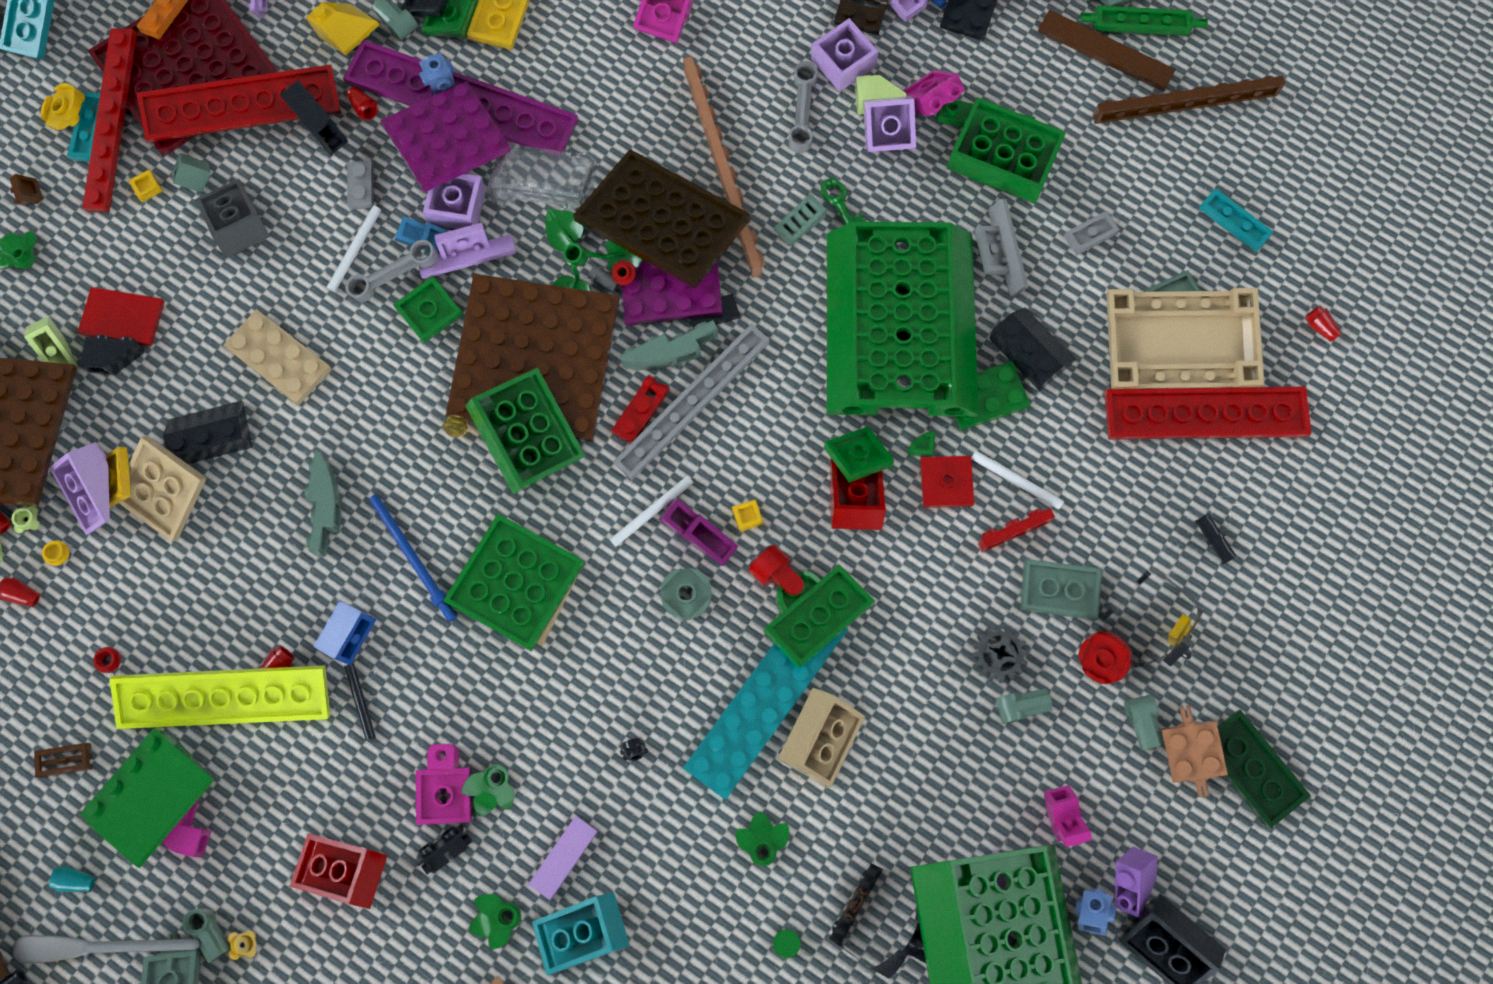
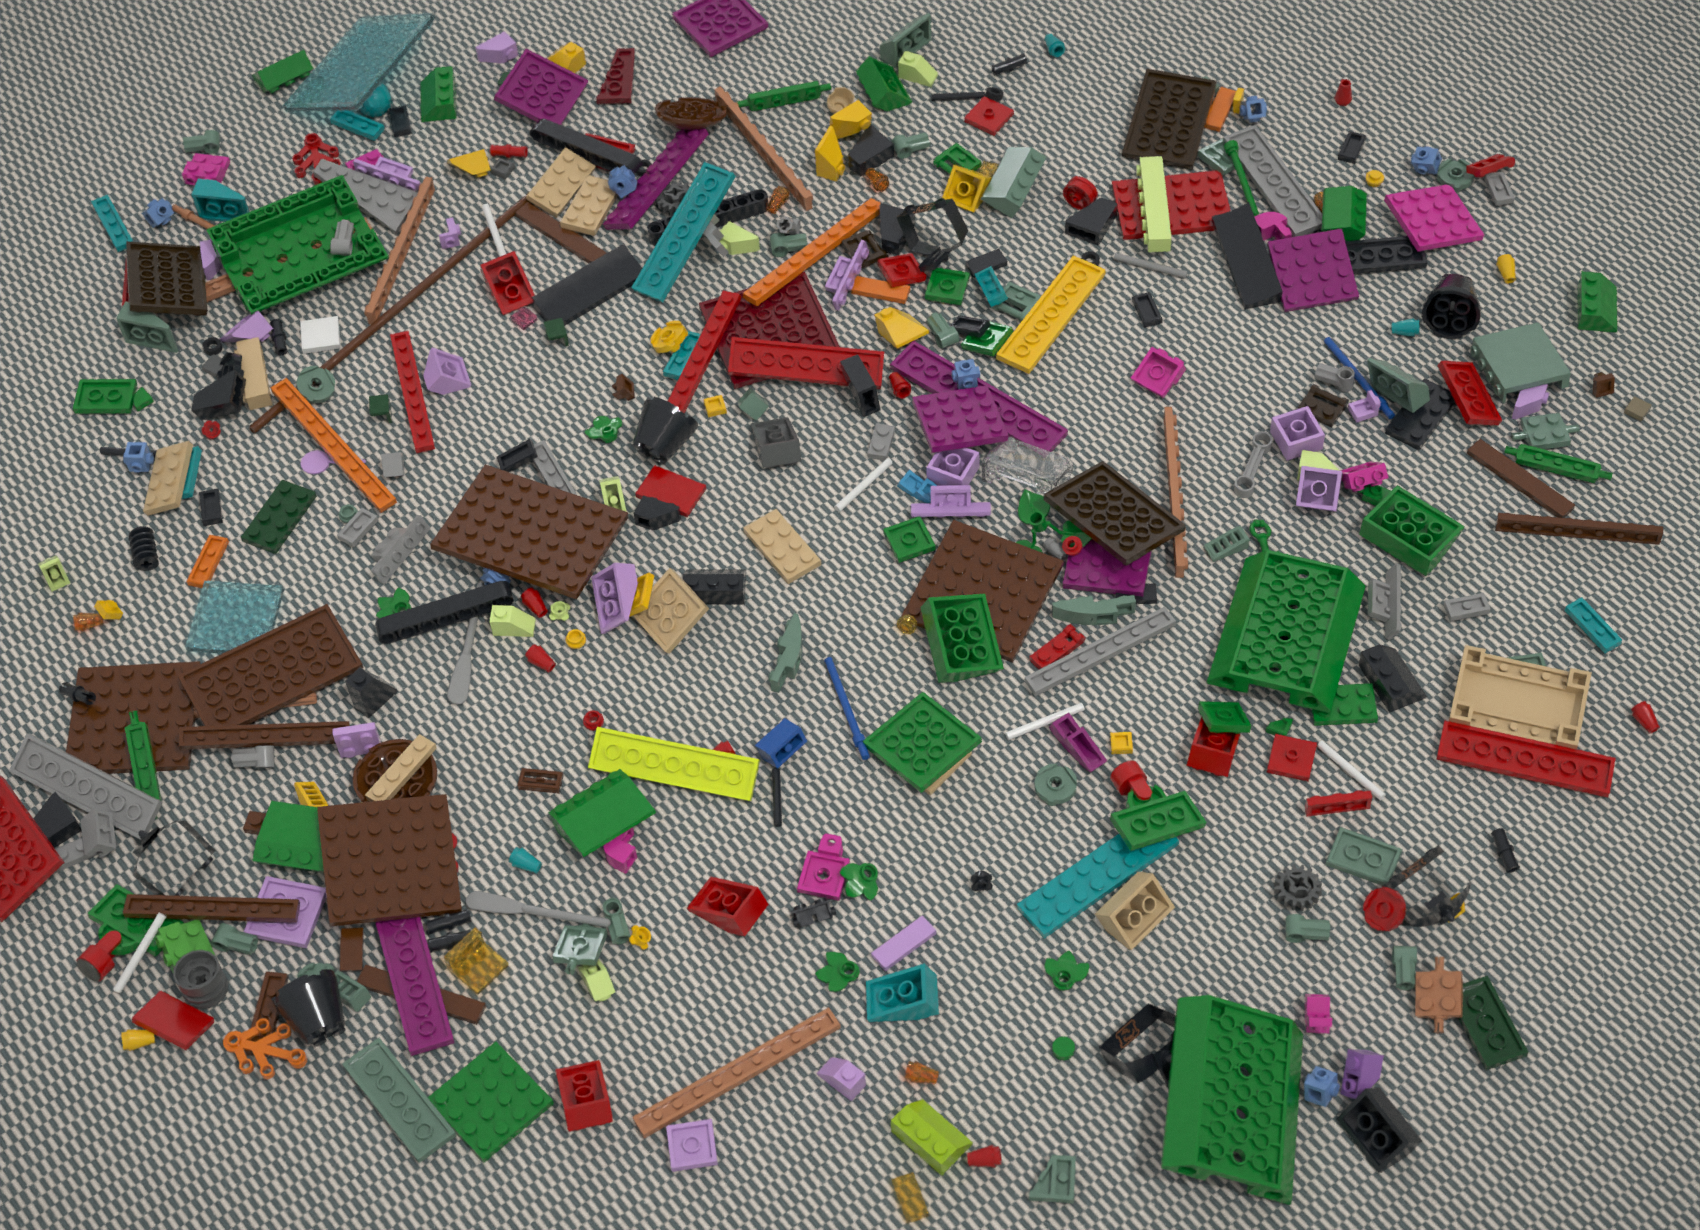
camera: 20 degrees right, 20 degrees down
light grey piece [345,240,438,302] -> none
none -> black cone [632,397,698,465]

